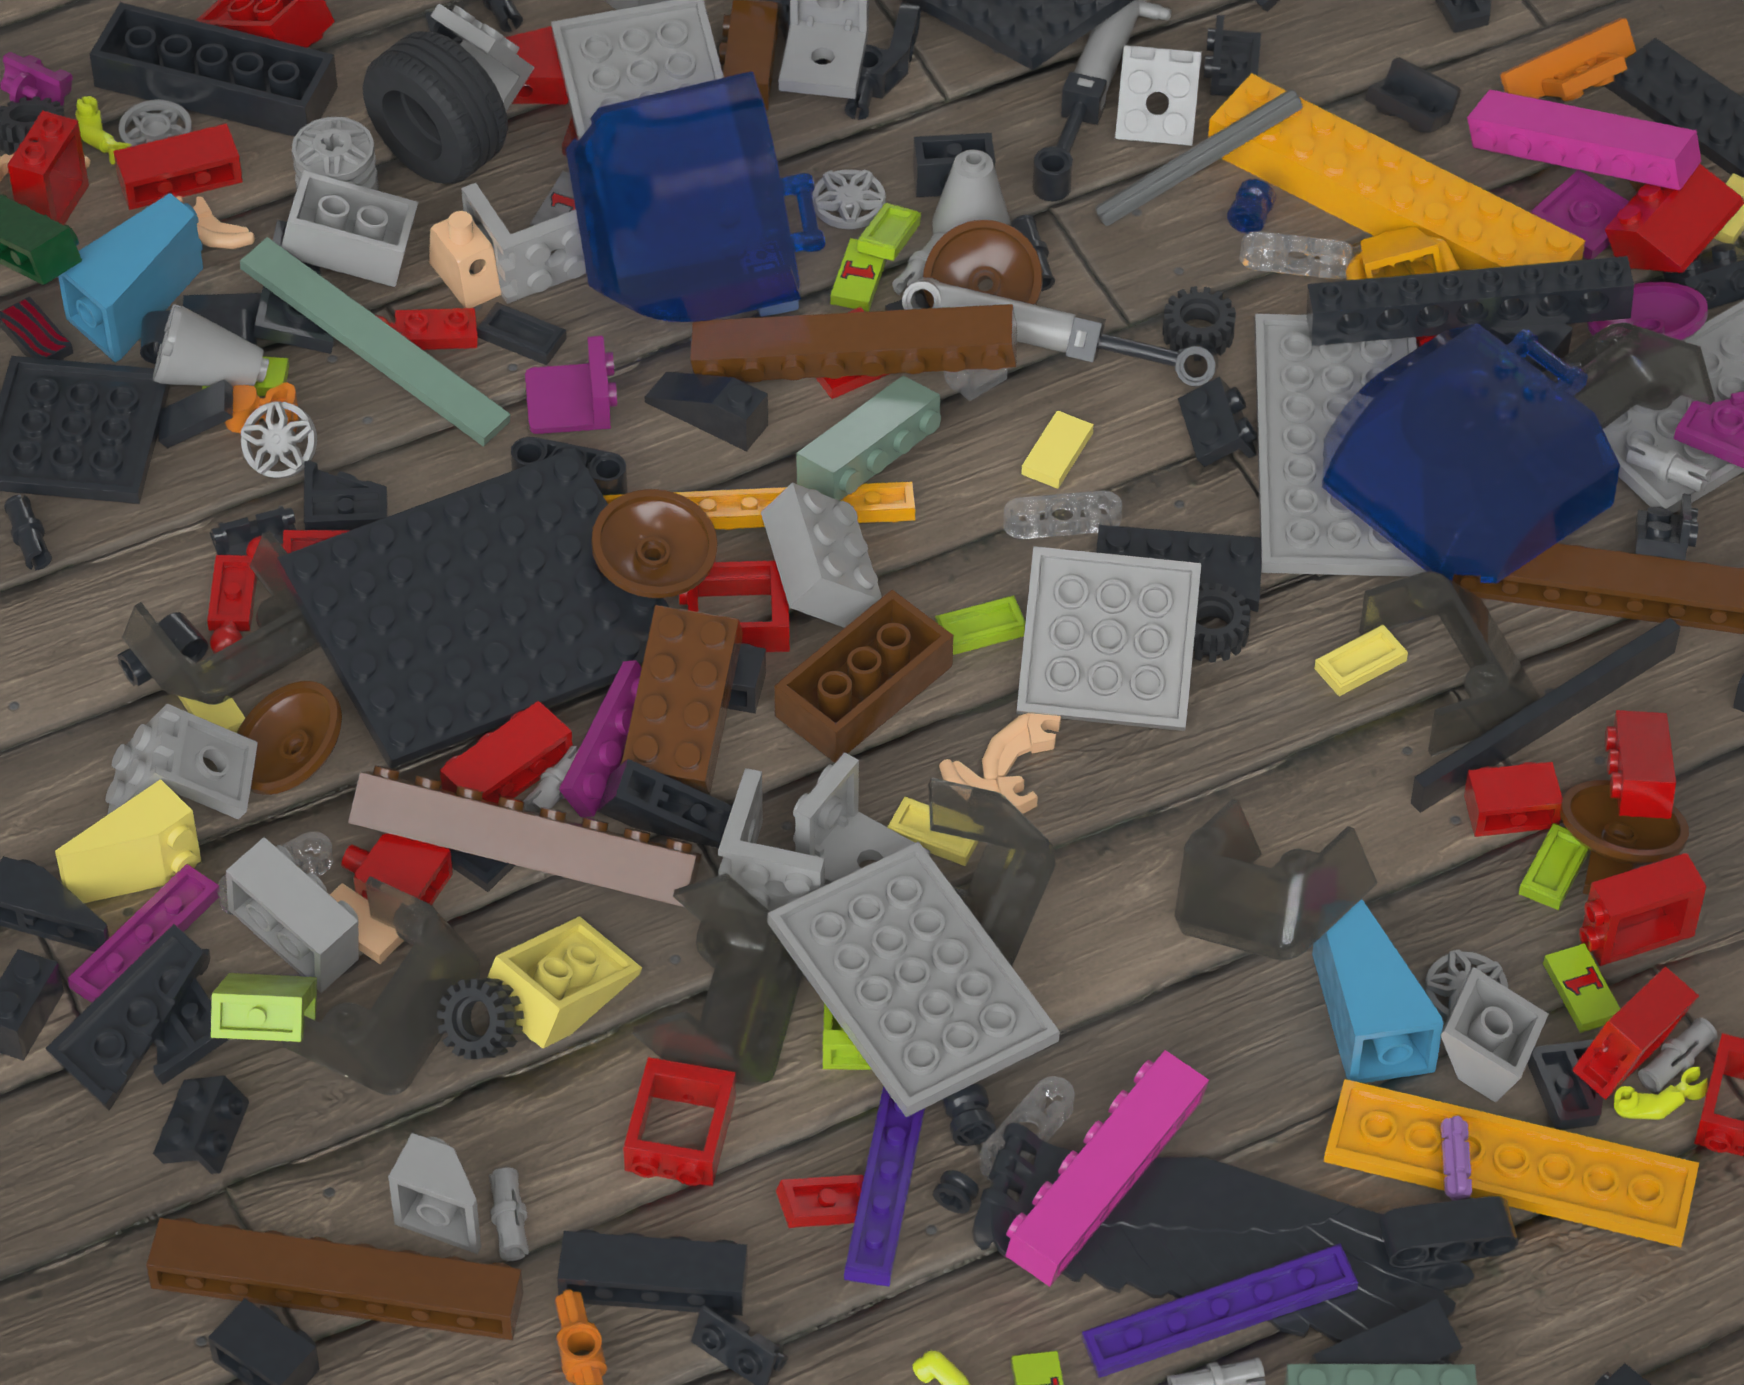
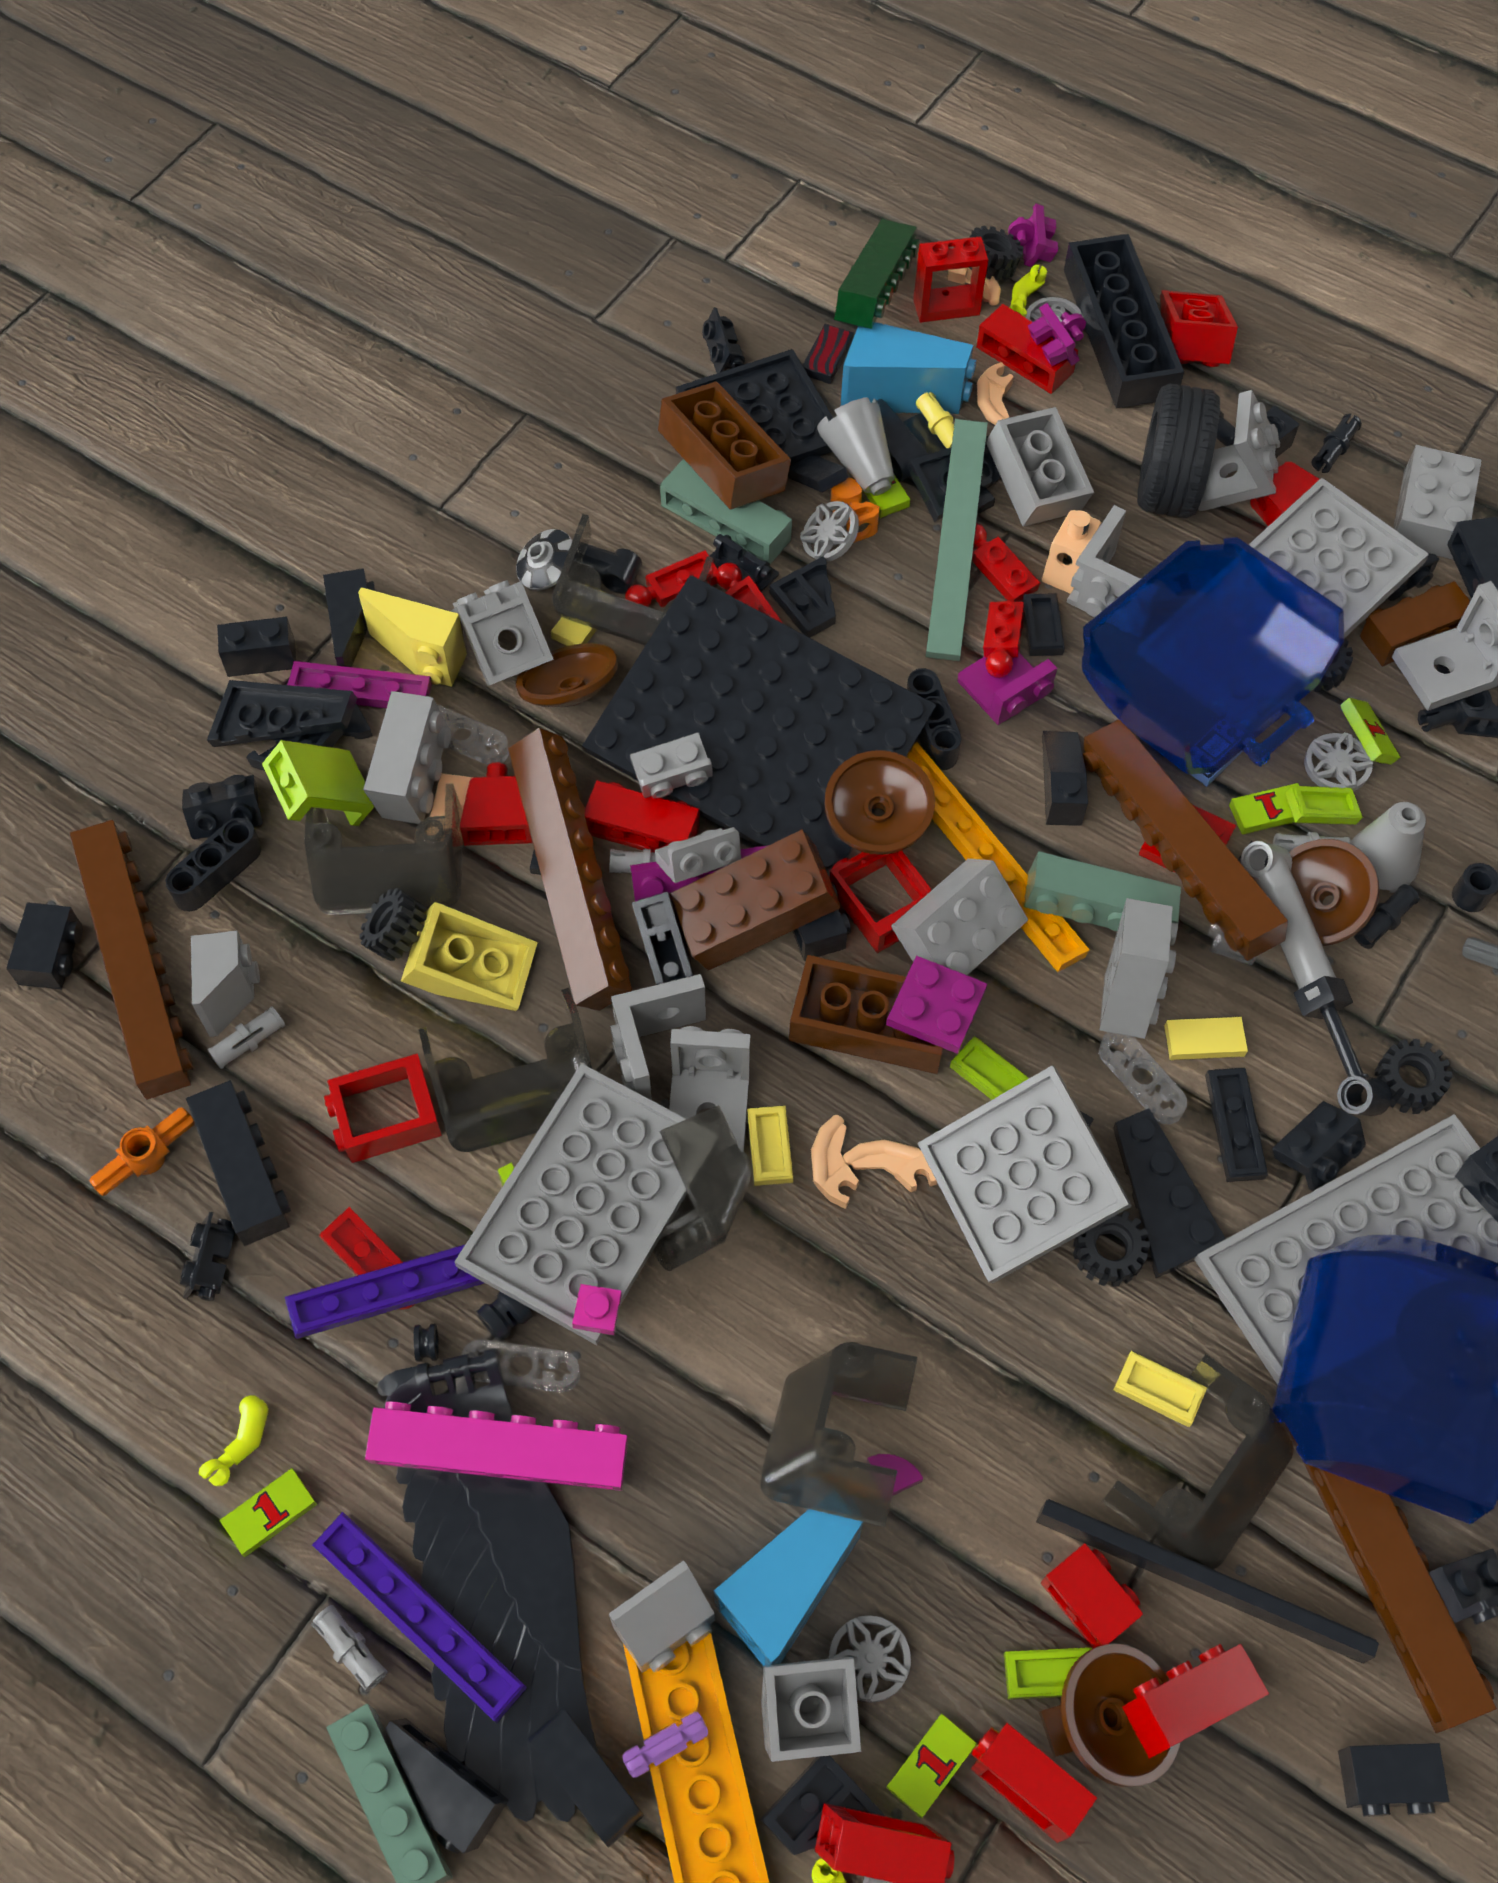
camera: 60 degrees right, 10 degrees up
black pin [4,495,52,570] -> none
light grey wheel [292,117,379,192] -> none
black brick [913,132,995,198] -> none
none -> black beam [165,818,262,912]
none -> dish [516,529,575,591]
none -> dark pink plate [572,1284,622,1335]
none -> light grey slope [609,1560,715,1673]
none -> light grey bracket [630,733,713,798]
none -> light grey bracket [655,827,741,883]
none -> reddish brown brick [658,381,791,510]
none -> sand green brick [660,459,792,564]
none -> magenta plate [886,956,988,1054]
none -> light yellow pin [916,392,954,449]
none -> red plate [983,601,1025,678]
none -> magenta hips [1028,303,1086,366]
none -> light grey brick [1099,898,1178,1039]
none -> black tile [1205,1067,1268,1182]
none -> lime tile [1340,698,1401,765]

